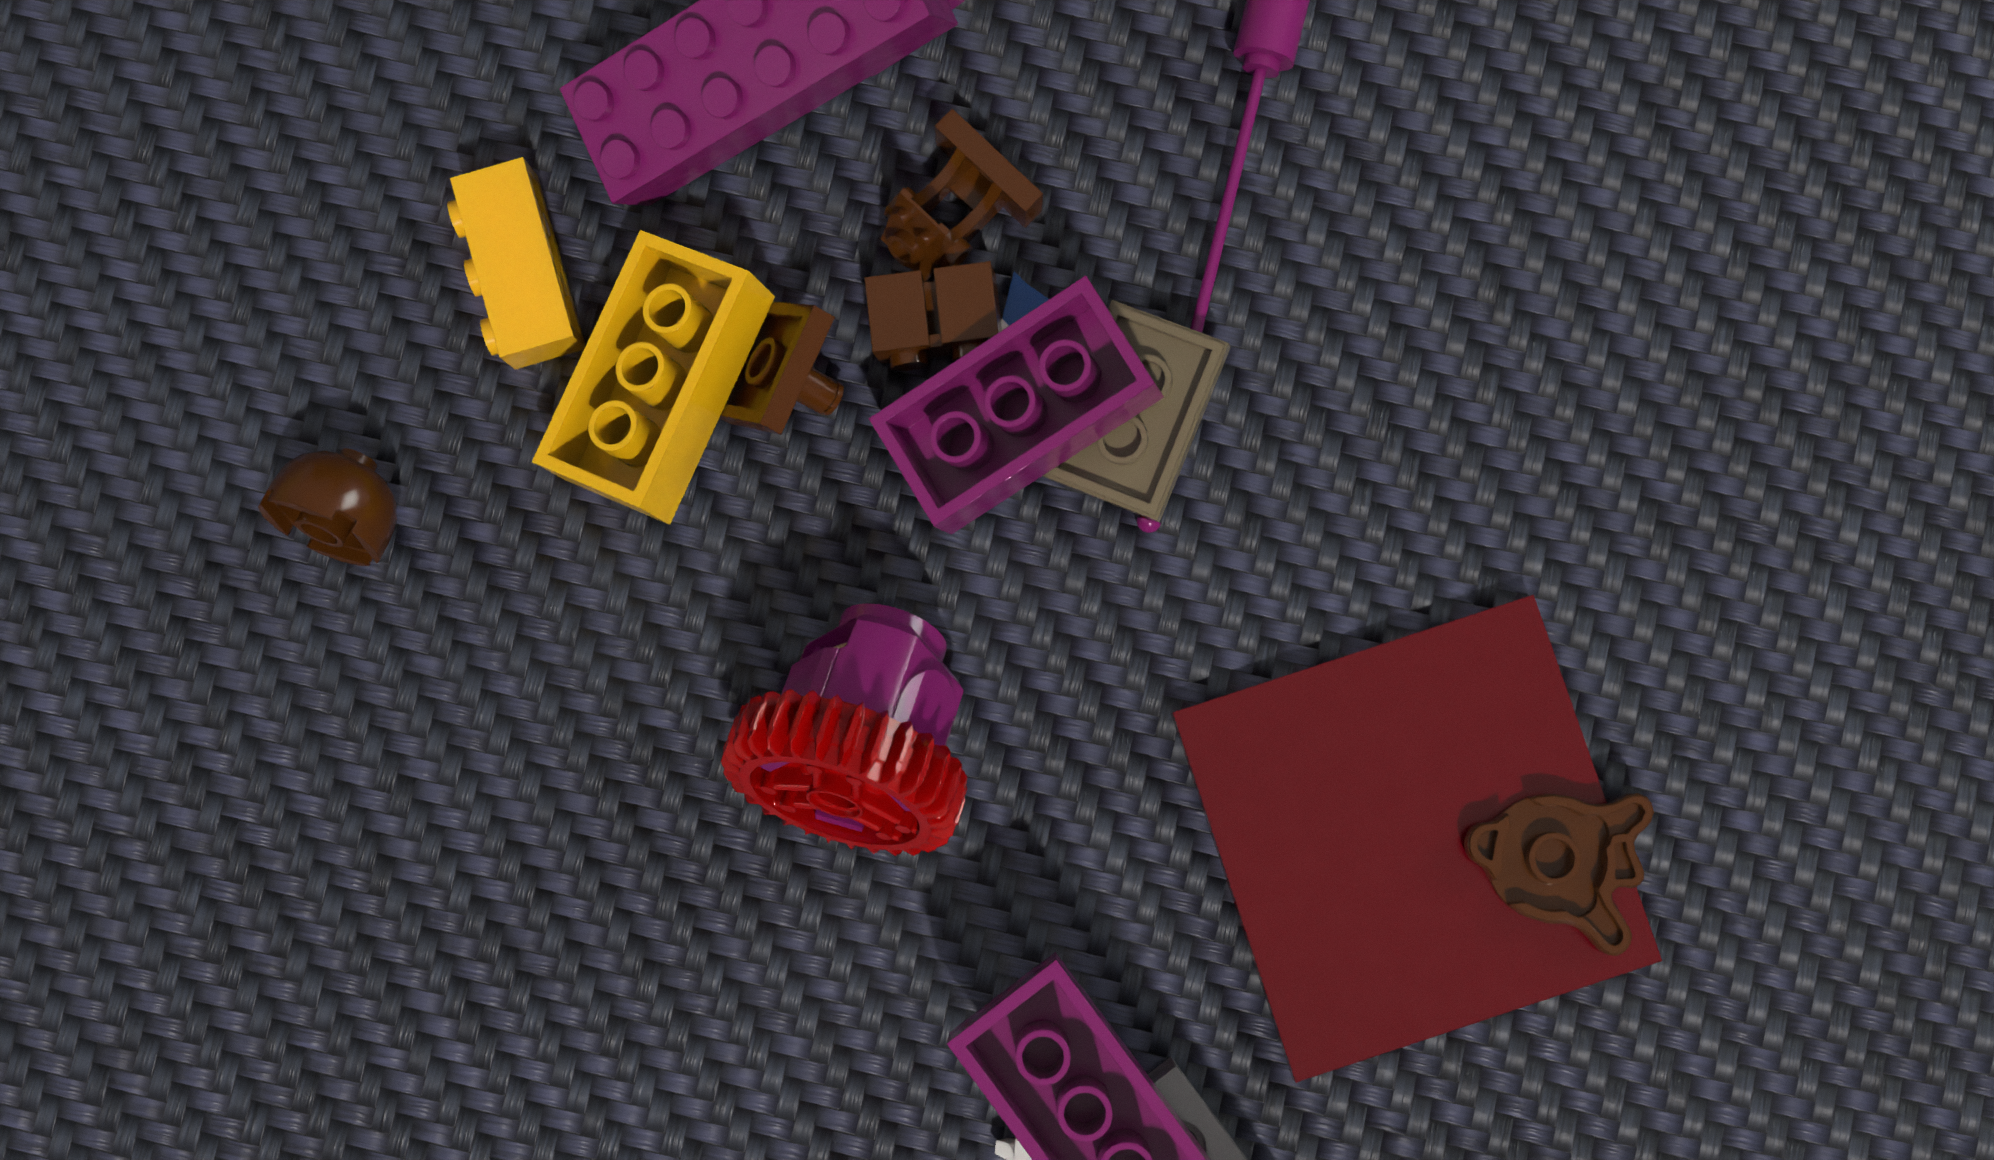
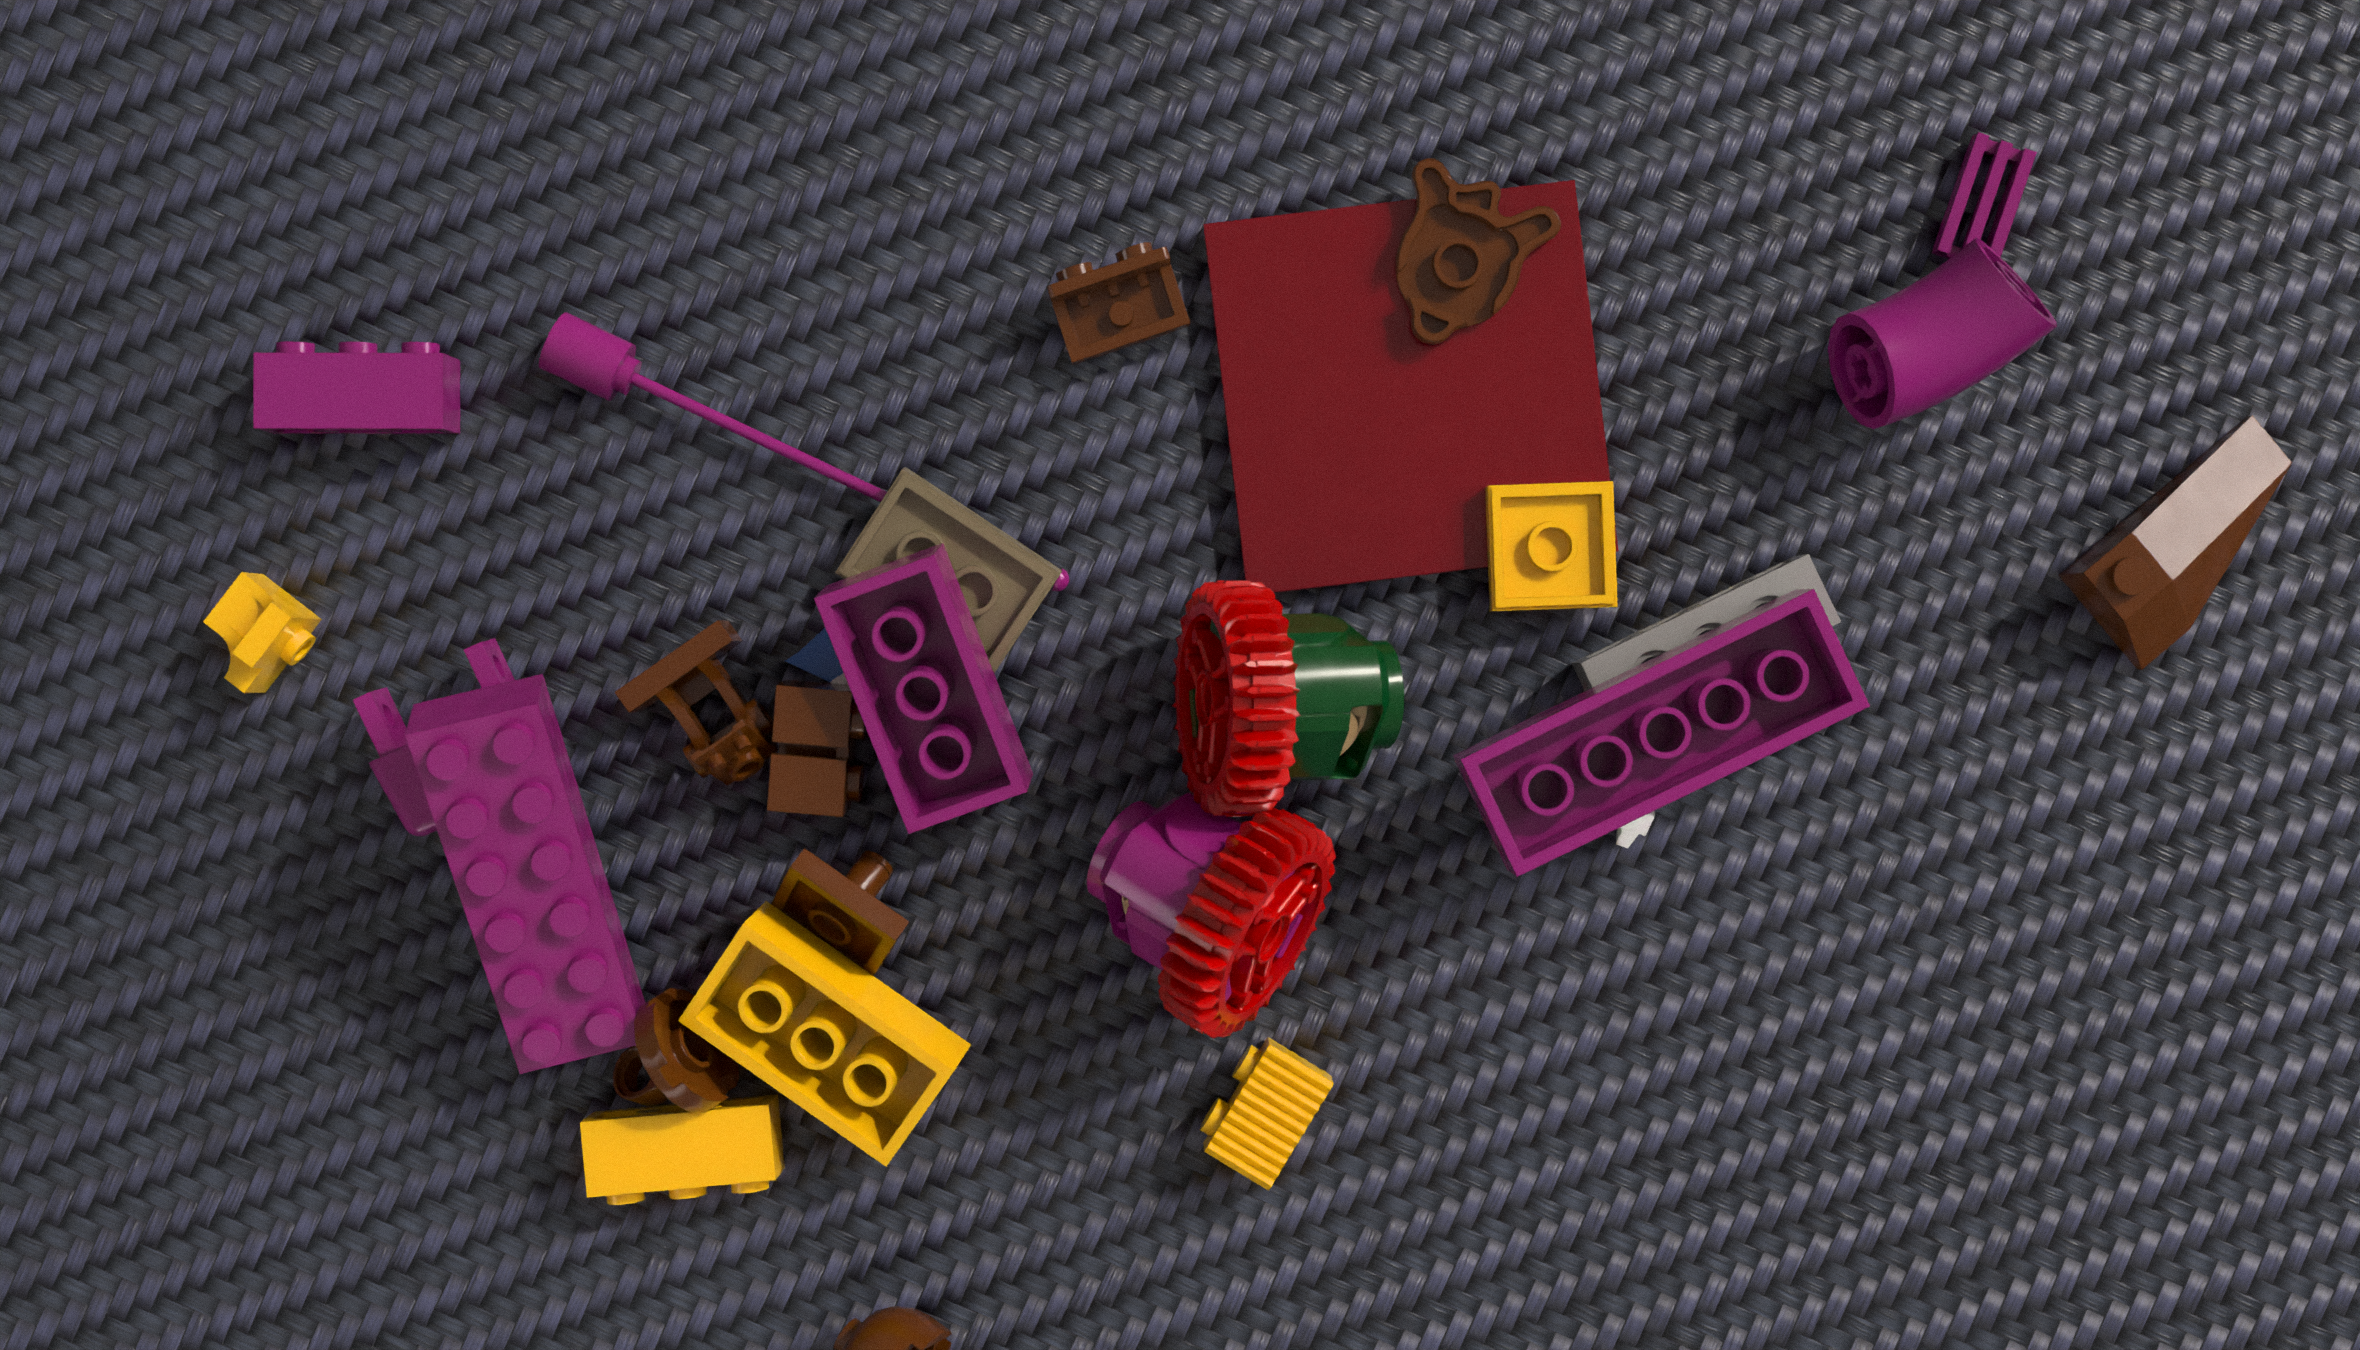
camera: 80 degrees left, 5 degrees up
none -> reddish brown tile [613,988,739,1113]
none -> reddish brown bracket [1047,242,1191,365]
none -> red piece [1172,580,1404,817]
none -> yellow brick [1199,1037,1334,1191]
none -> yellow tile [1485,481,1618,612]

